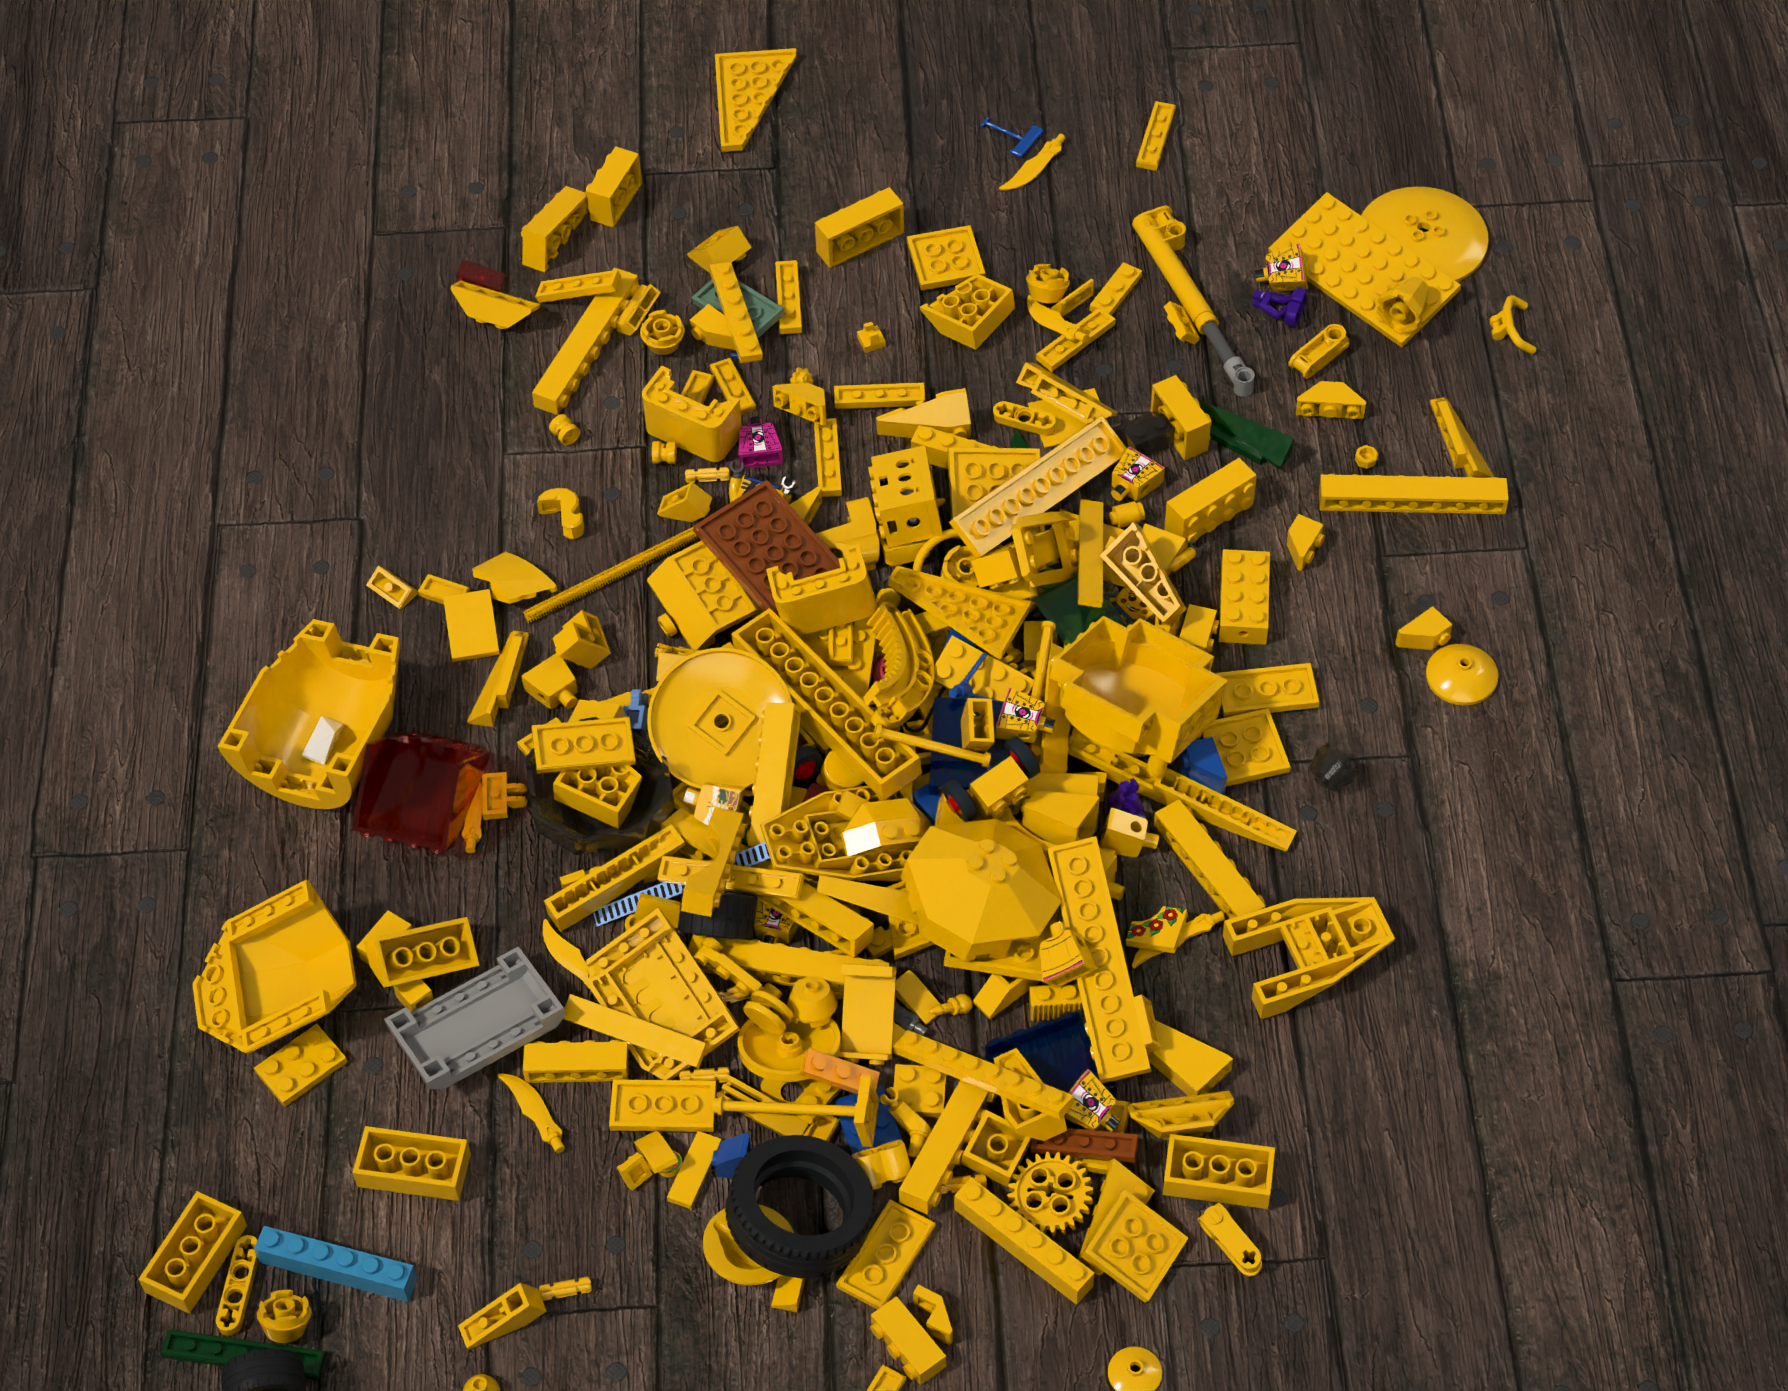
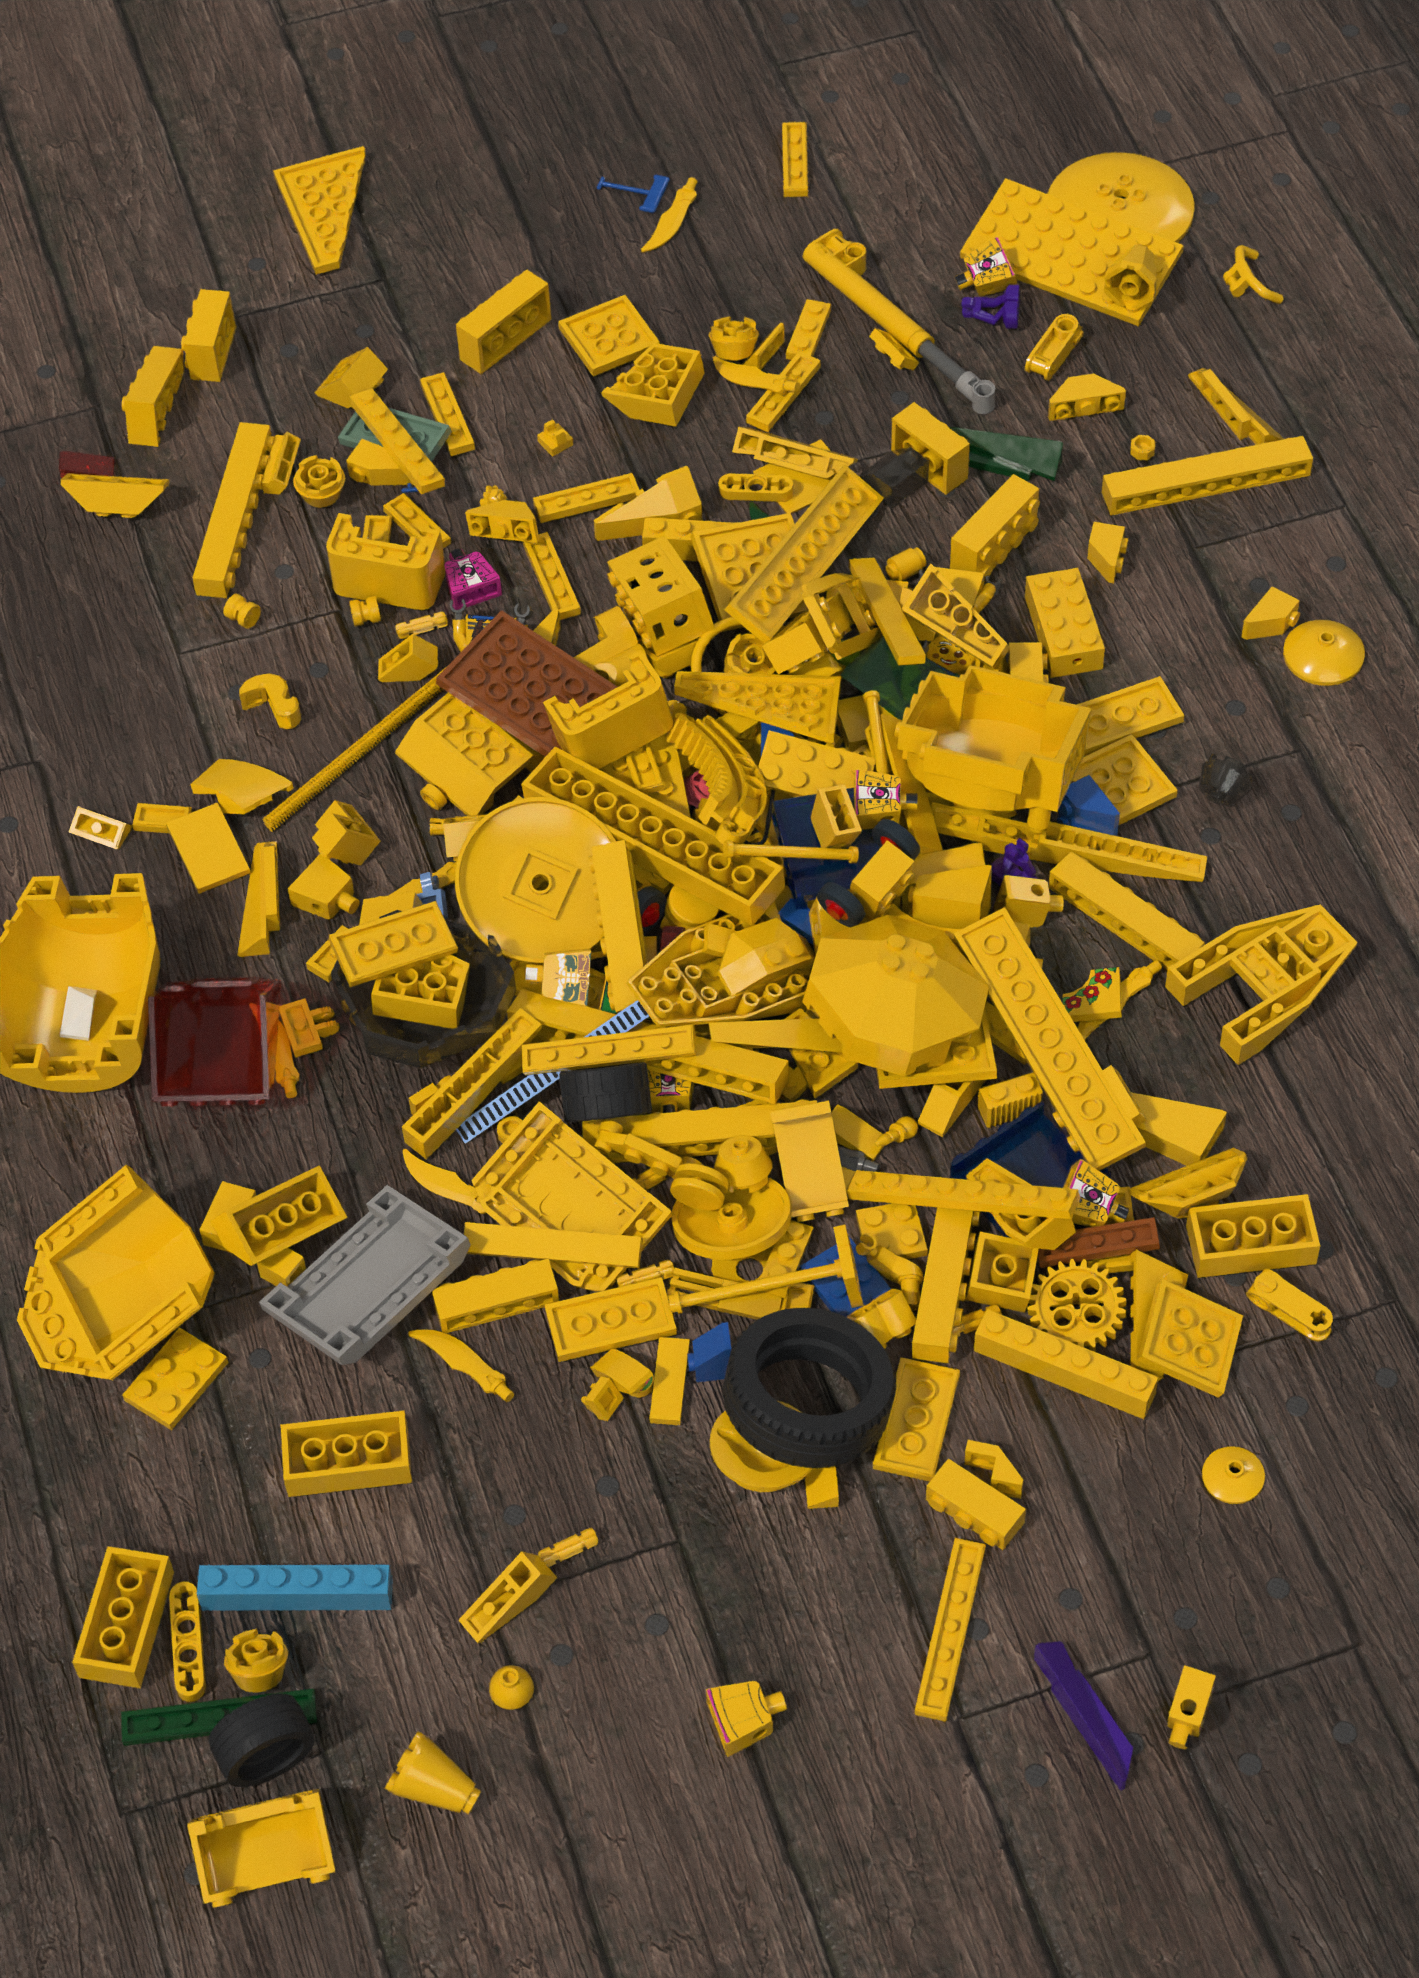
camera: 15 degrees left, 0 degrees up
yellow plate [535,270,621,303] -> none
yellow tile [634,893,681,928] -> none
yellow arch [681,808,747,917] -> none
light orange plate [800,1048,880,1094] -> none
blue plant [949,652,1004,707] -> none
yellow torso [1039,922,1097,988] -> none
yellow torso [1111,446,1165,501] -> none

